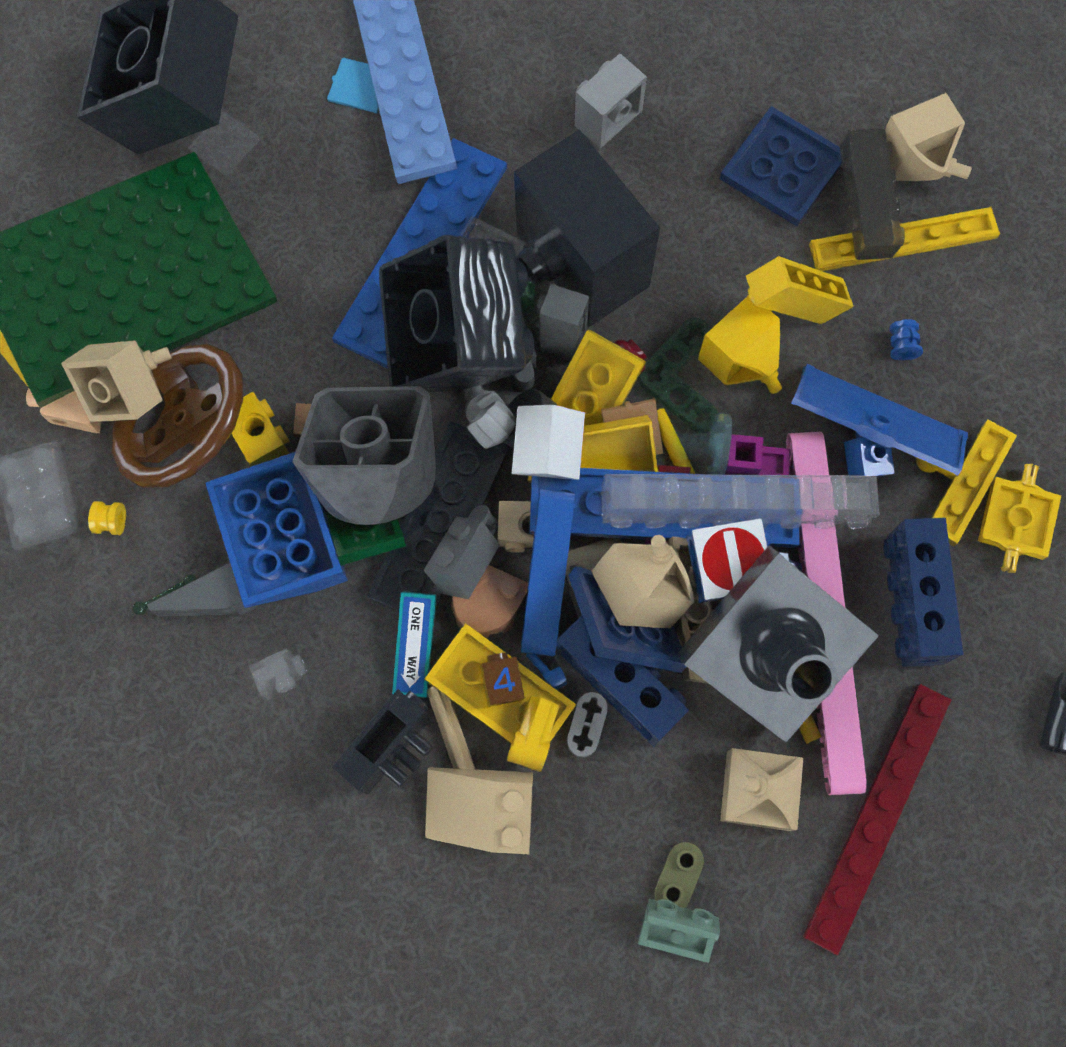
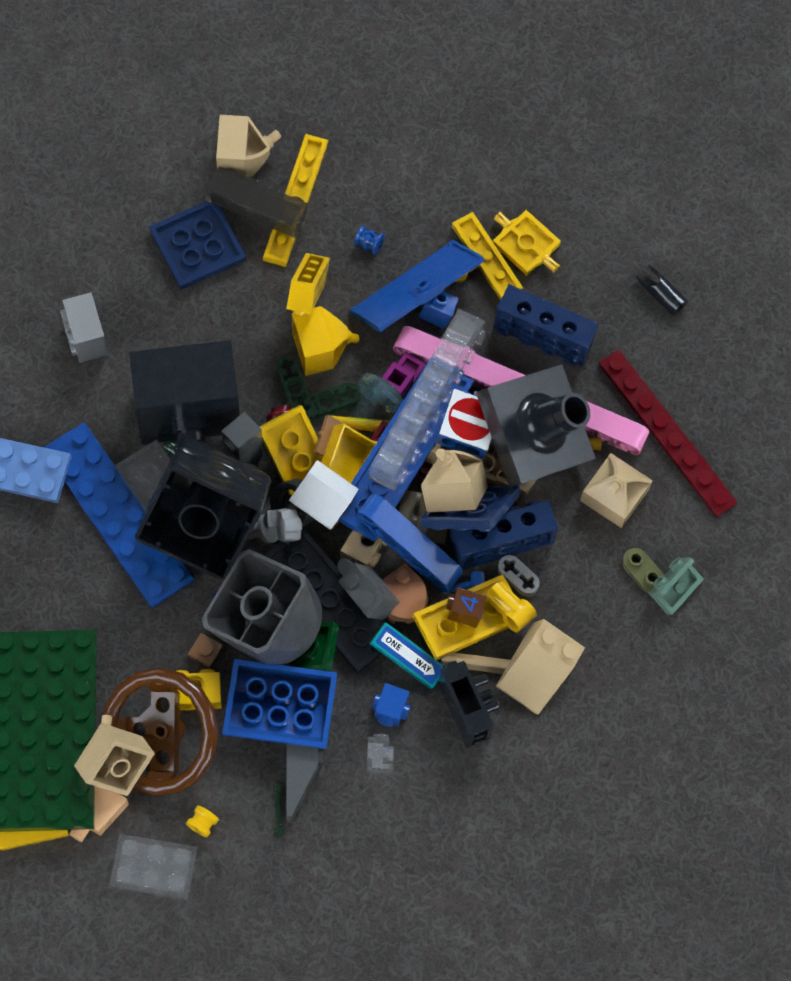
camera: 70 degrees left, 5 degrees down
none -> blue brick [371,683,411,727]

